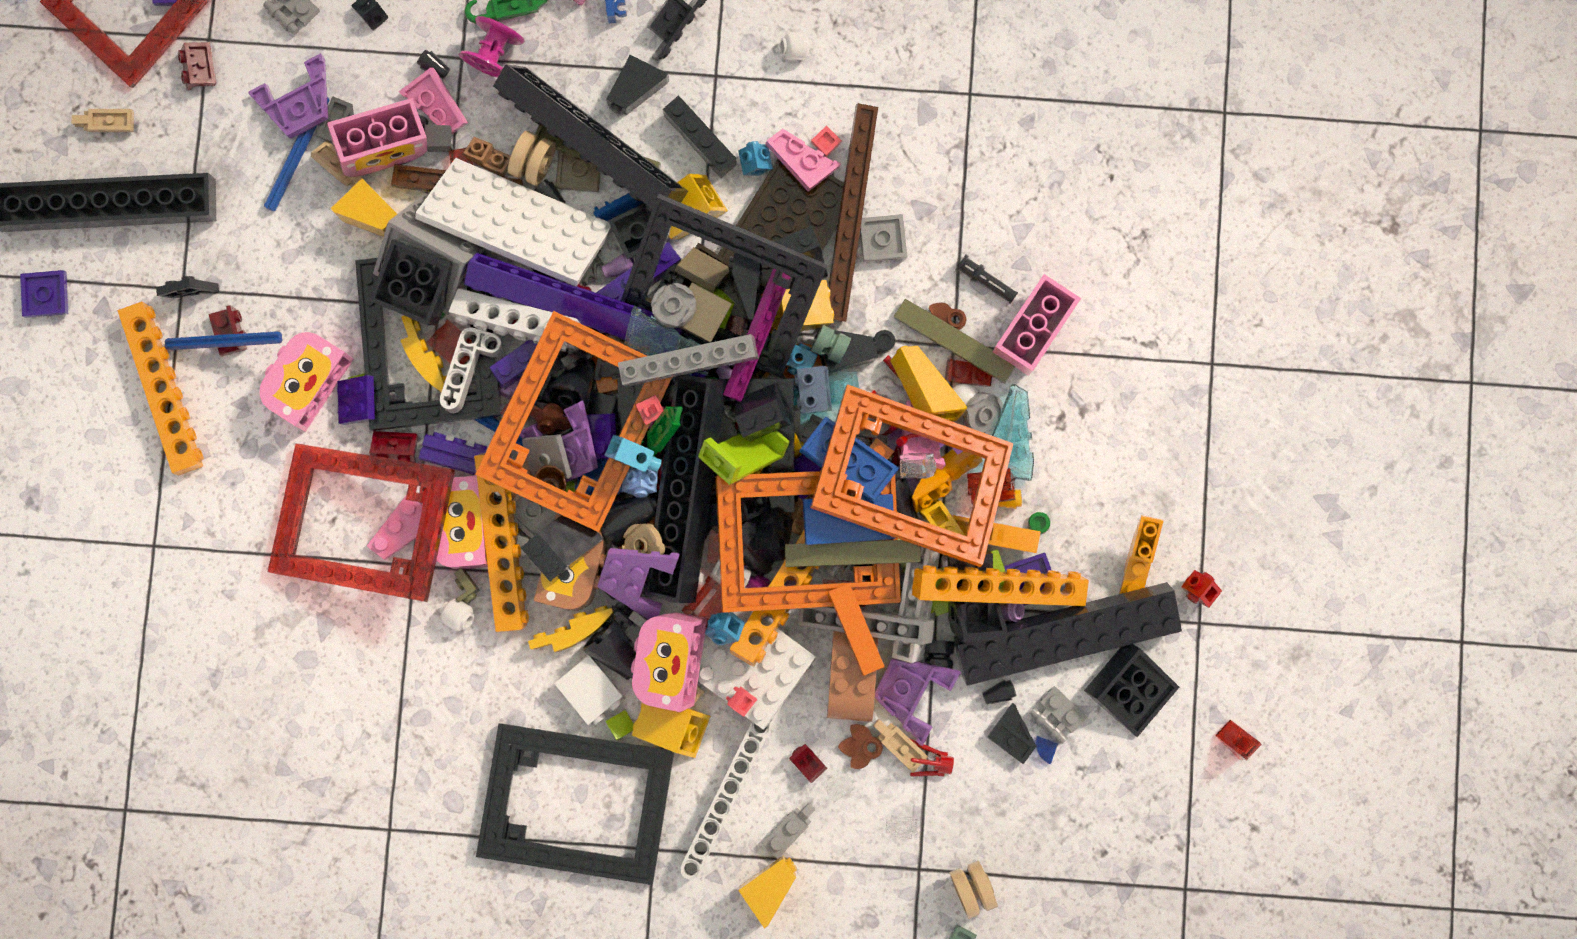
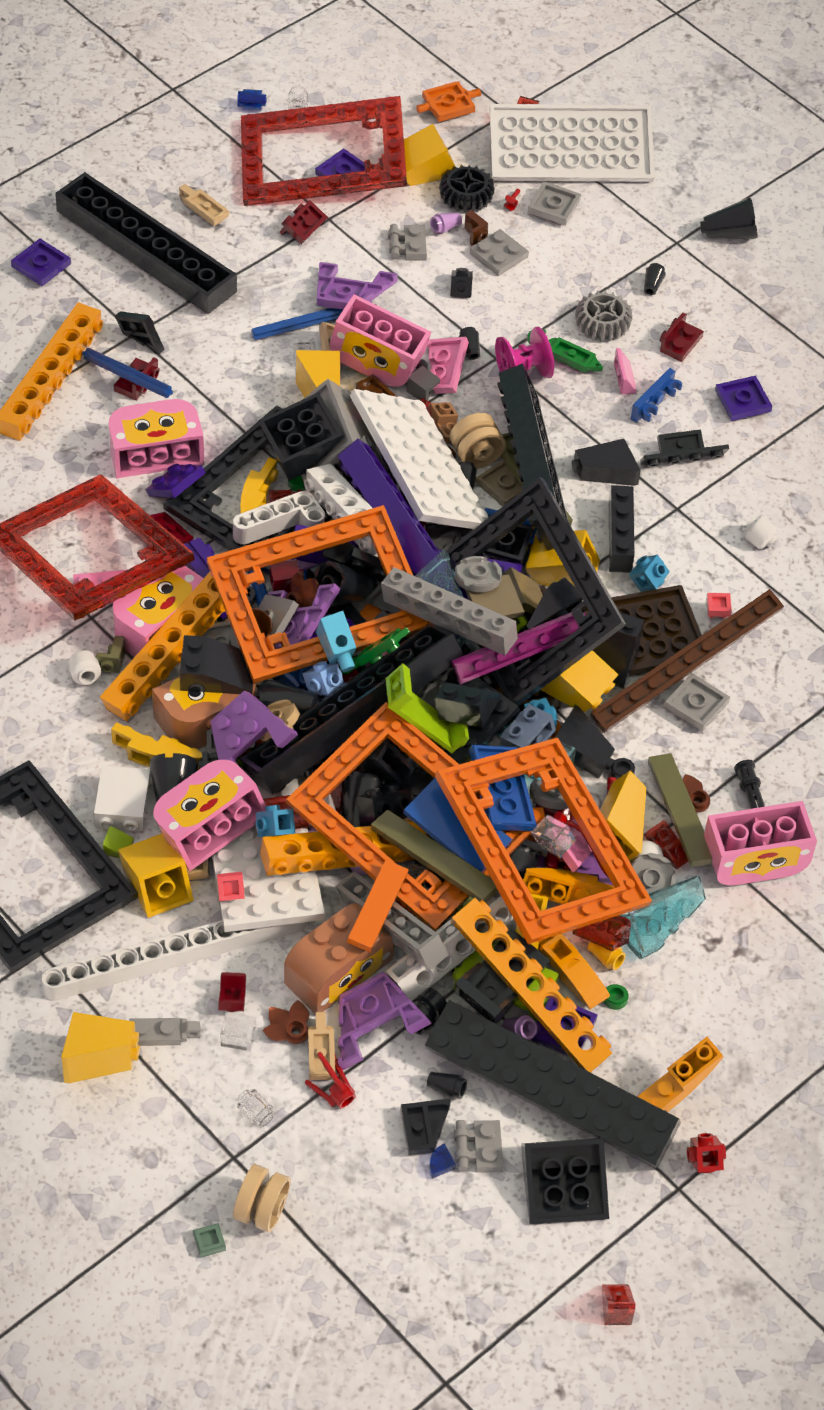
camera: 40 degrees right, 30 degrees down
coral tile [635,395,663,425] -> none
bright pink wing [765,129,841,192] -> none
sand green wheel [811,325,851,364] -> none

